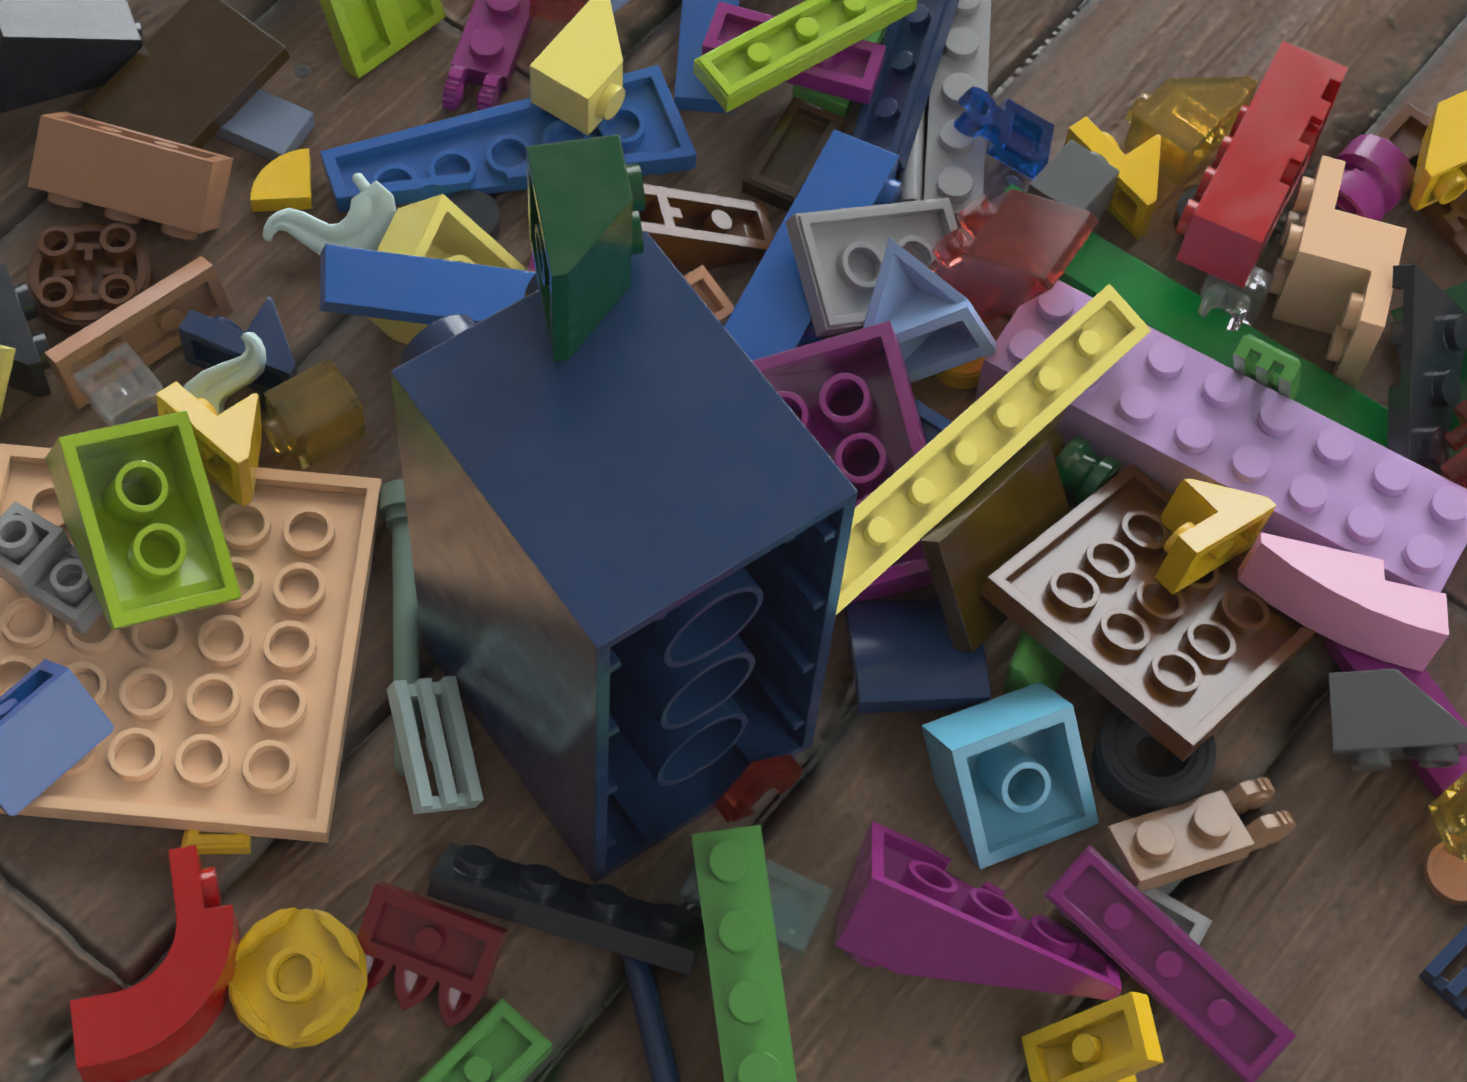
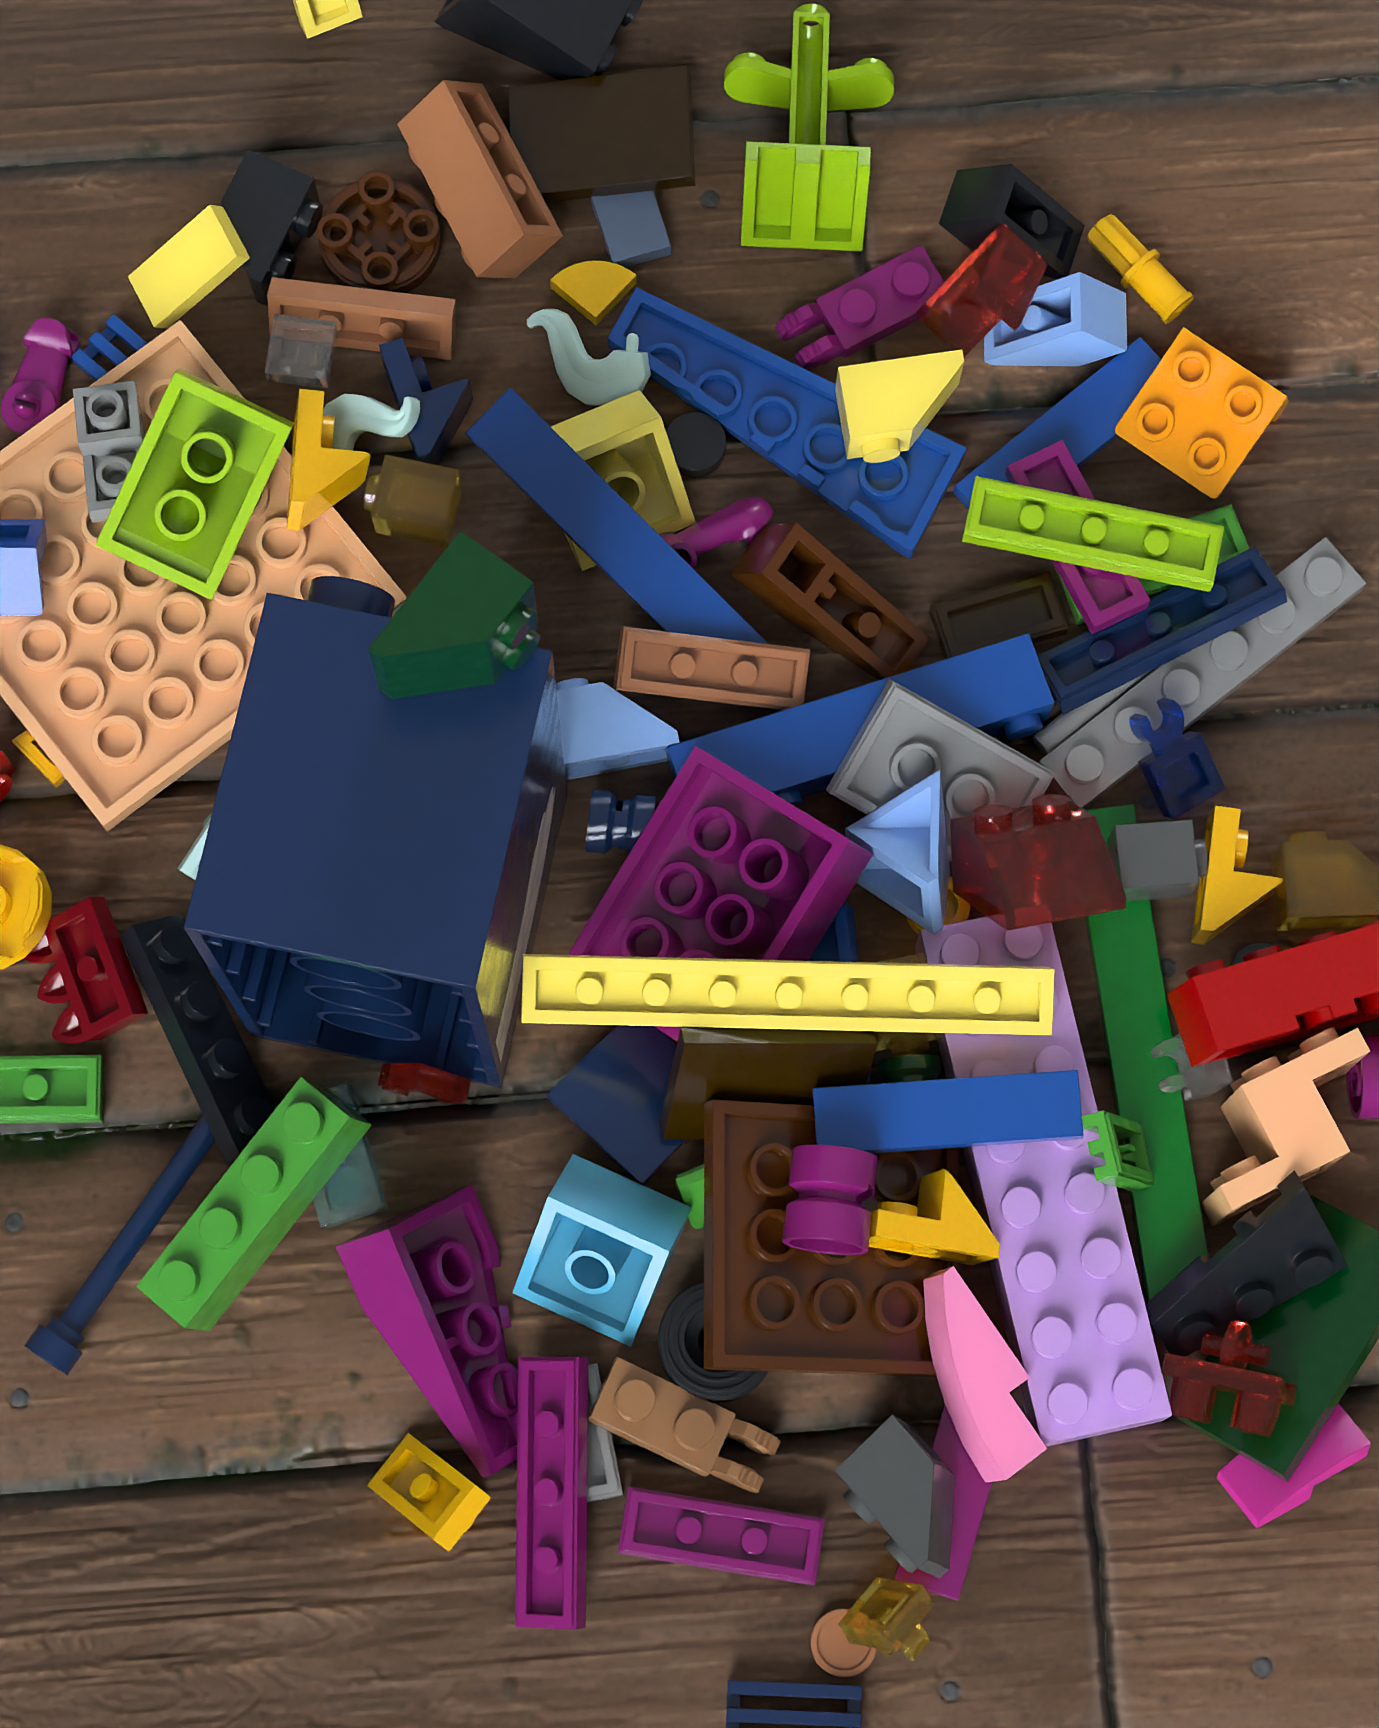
camera: 50 degrees right, 15 degrees up
none -> magenta tile [618,1486,825,1586]
none -> magenta wheel [782,1145,878,1255]
none -> blue tile [813,1070,1084,1153]

